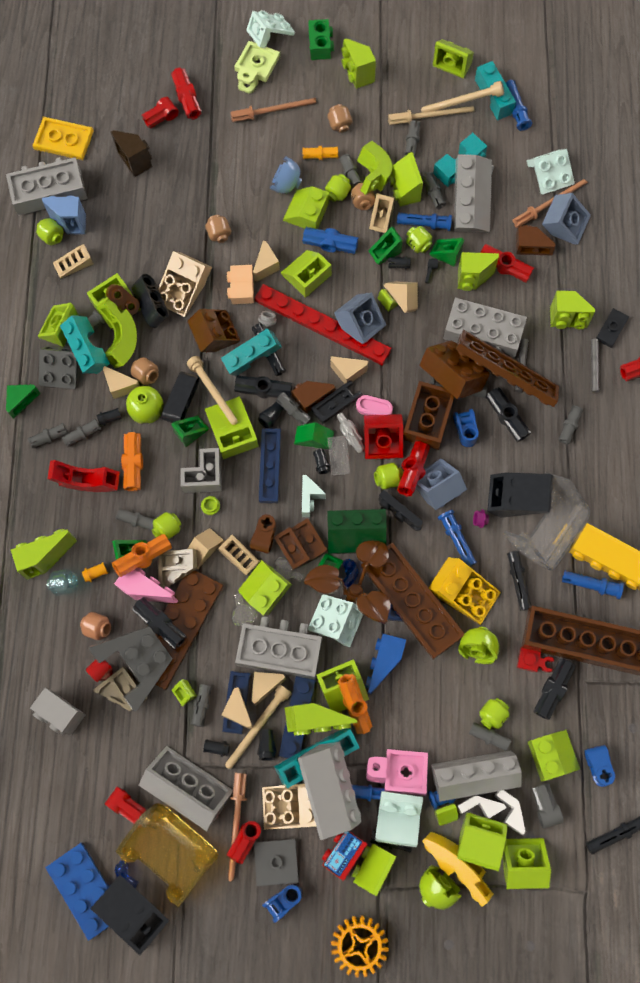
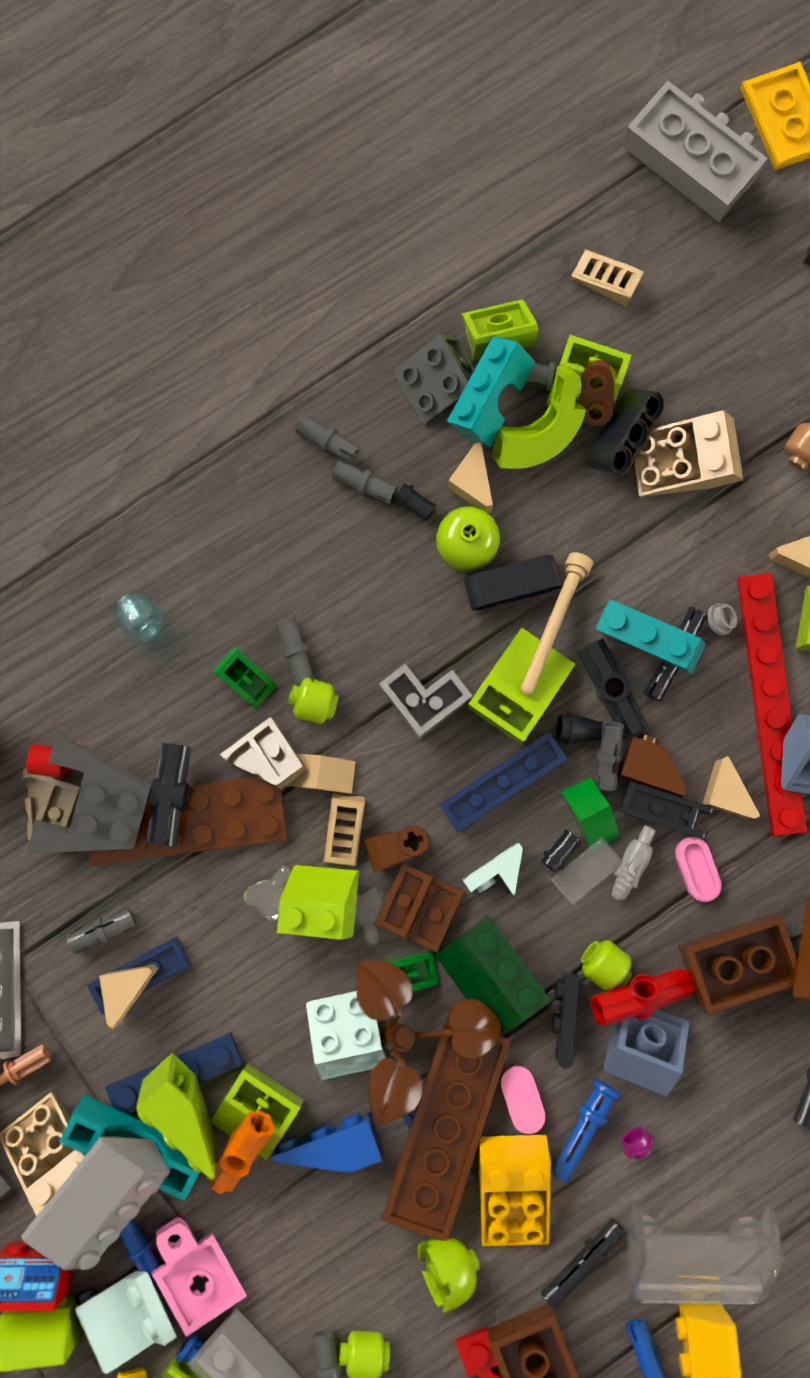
camera: 55 degrees right, 10 degrees up
green slope [6,384,41,419] -> none
lime slope [11,529,77,580] -> none
lime head [37,218,64,245] -> none
medium blue slope [42,196,86,234] -> none
red arch [47,460,120,492] -> none
nougat head [80,612,111,640] -> none
light orange pin [82,562,108,583] -> none
orange piece [112,534,172,577] -> none
bright pink slope [114,568,178,603] -> none
orange piece [121,432,143,491] -> none
medium nougat head [131,358,159,385] -> none
green slope [171,416,209,447] -> none
lime slope [172,679,197,706] -> none
reddish brown slope [187,309,240,352] -> none
lime plate [201,496,220,515] -> none
black pin [203,739,230,757] -> none
tan piece [225,684,292,769] -> none
light nougat brick [227,265,254,304] -> none
light grey piece [235,616,322,680] -> none
tan slope [252,672,286,706] -> none
black cone [257,729,277,761] -> none
clear blue arm [343,559,359,589] -> none
red slope [364,414,403,459] -> none
blue piece [453,409,479,447] -> none
black slope [487,472,553,518] -> none
none -> bright pink tile [500,1065,545,1134]

